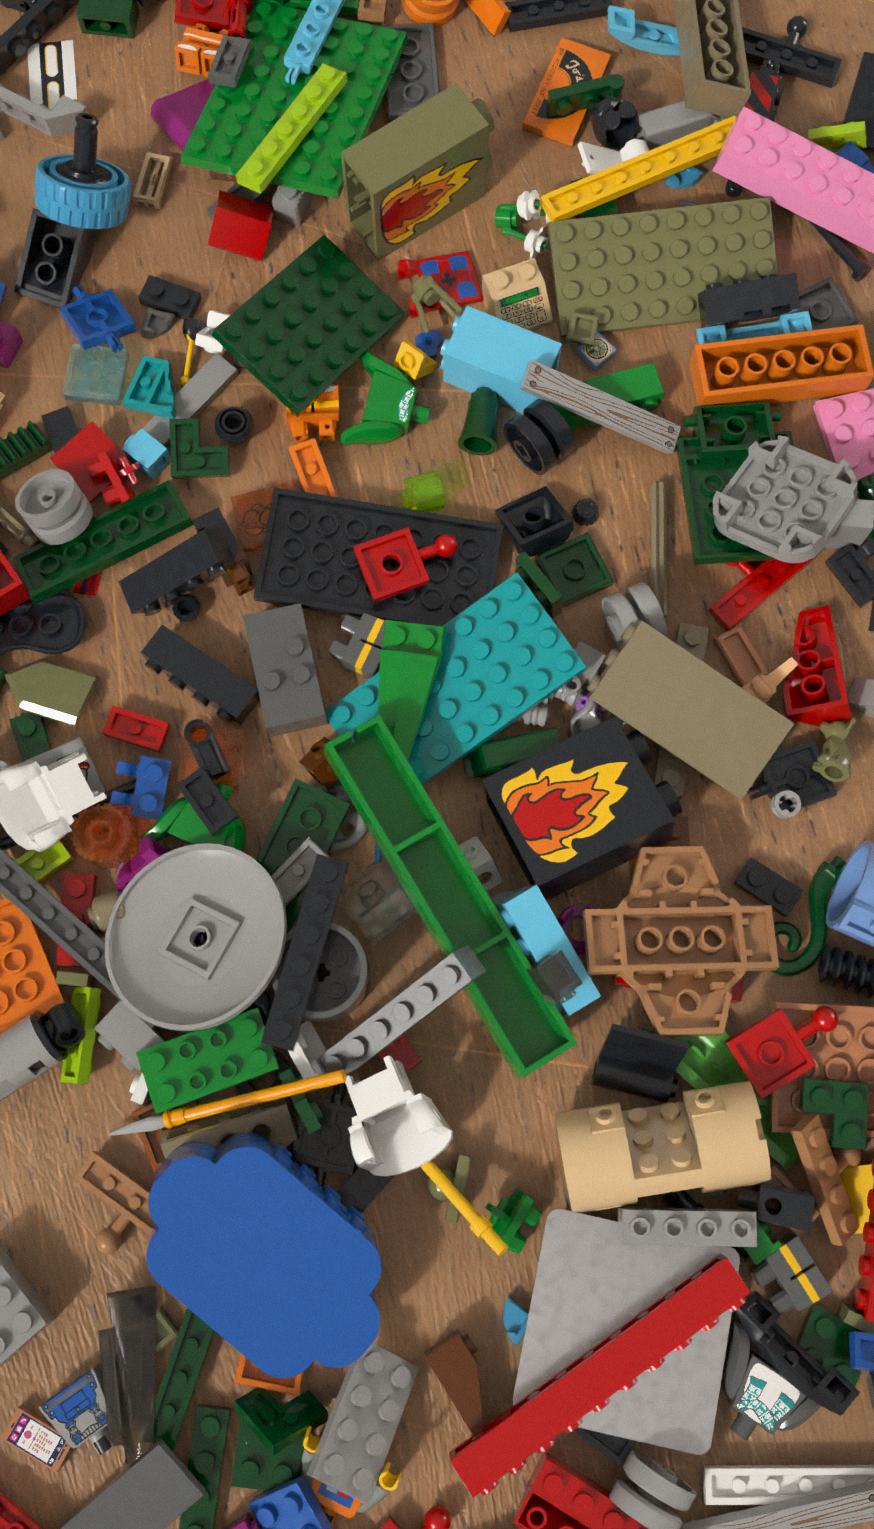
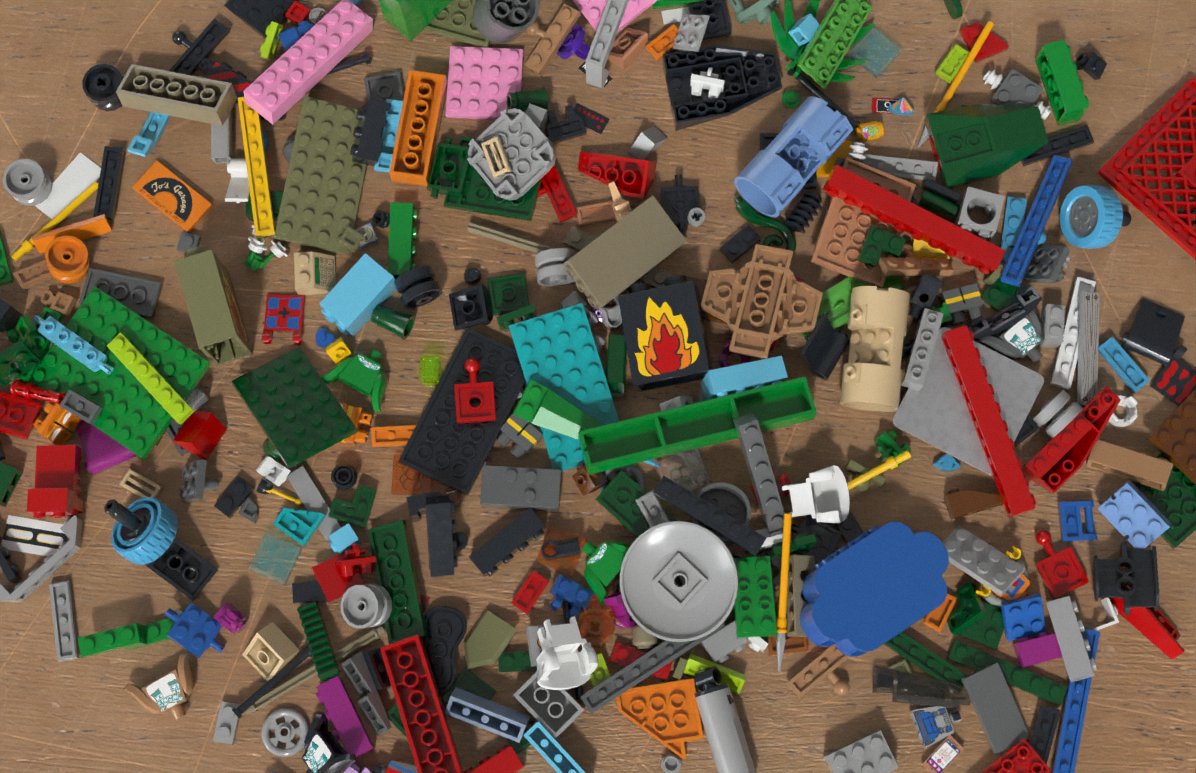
camera: 70 degrees left, 0 degrees up
blue plate [59,285,136,353] -> none
black plate [177,767,239,836] -> none
olive plant [411,275,462,333] -> none
light grey tile [520,360,681,455] -> none
clear smoke brick [526,950,583,1004] -> none
dark green plate [547,74,624,117] -> none
black hair [589,96,638,150] -> none
red plate [724,1006,839,1099] -> none
olive animal [812,717,856,782] -> none
none -> red brick [27,445,85,519]
none -> dark grey plate [177,232,201,252]
none -> dark grey plate [180,459,219,503]
none -> black bush [372,210,390,229]
none -> tan tile [481,136,512,179]
none -> light grey brick [1040,304,1066,348]

